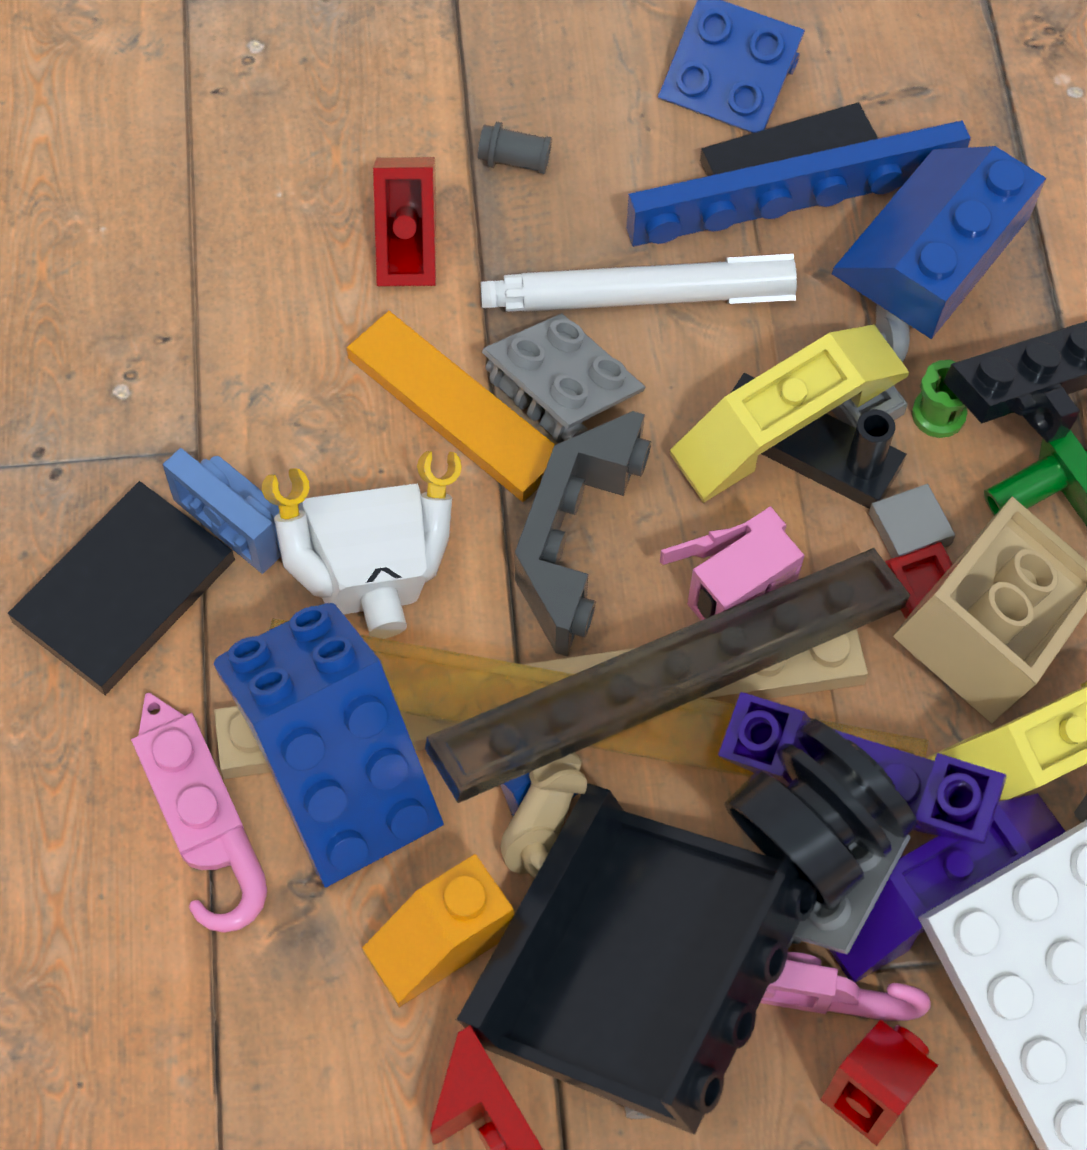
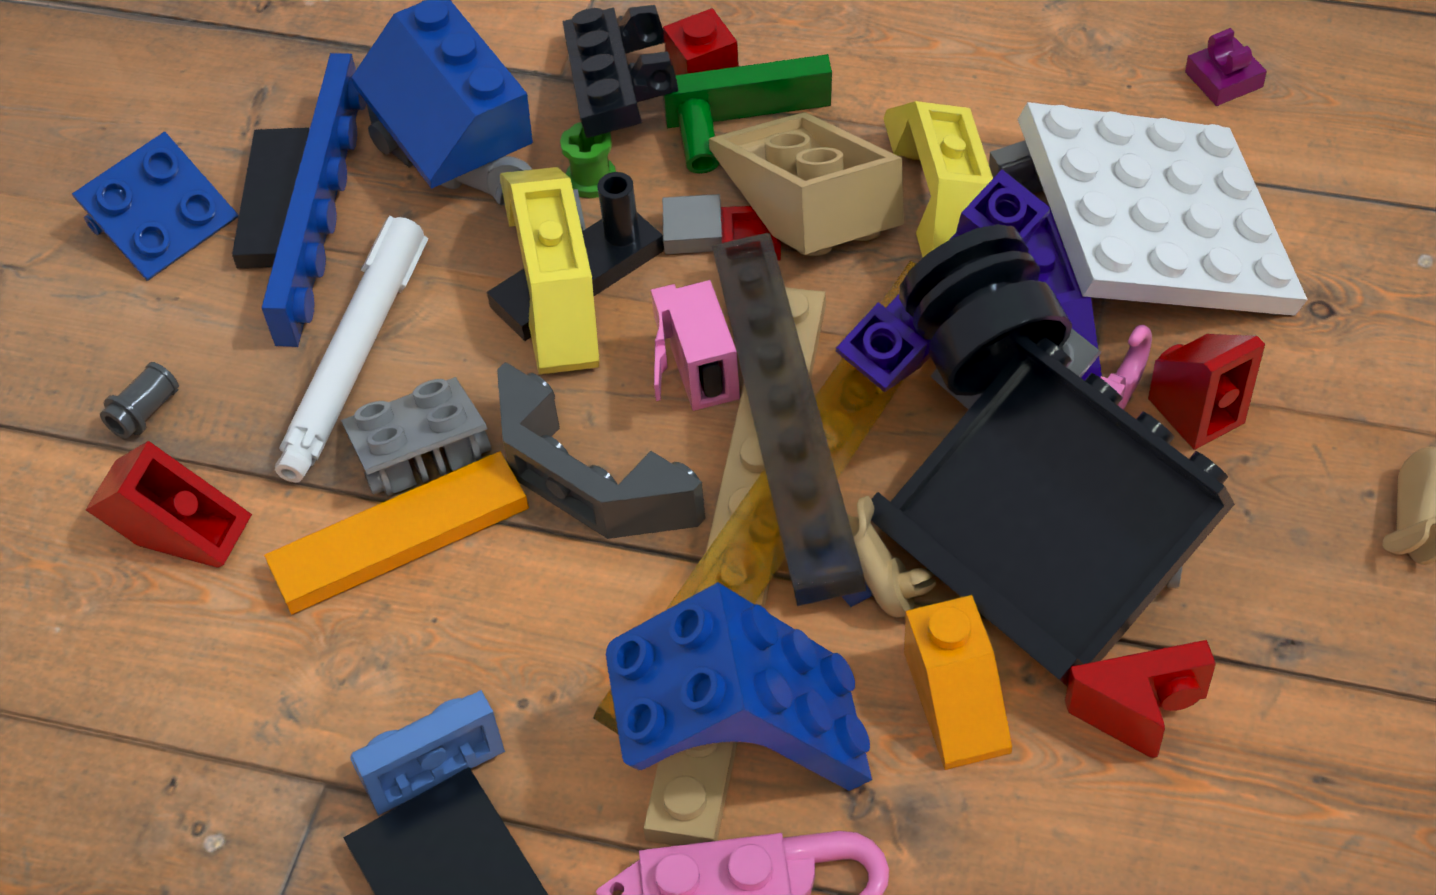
camera: 65 degrees left, 10 degrees down
white torso [262,451,462,639] -> none

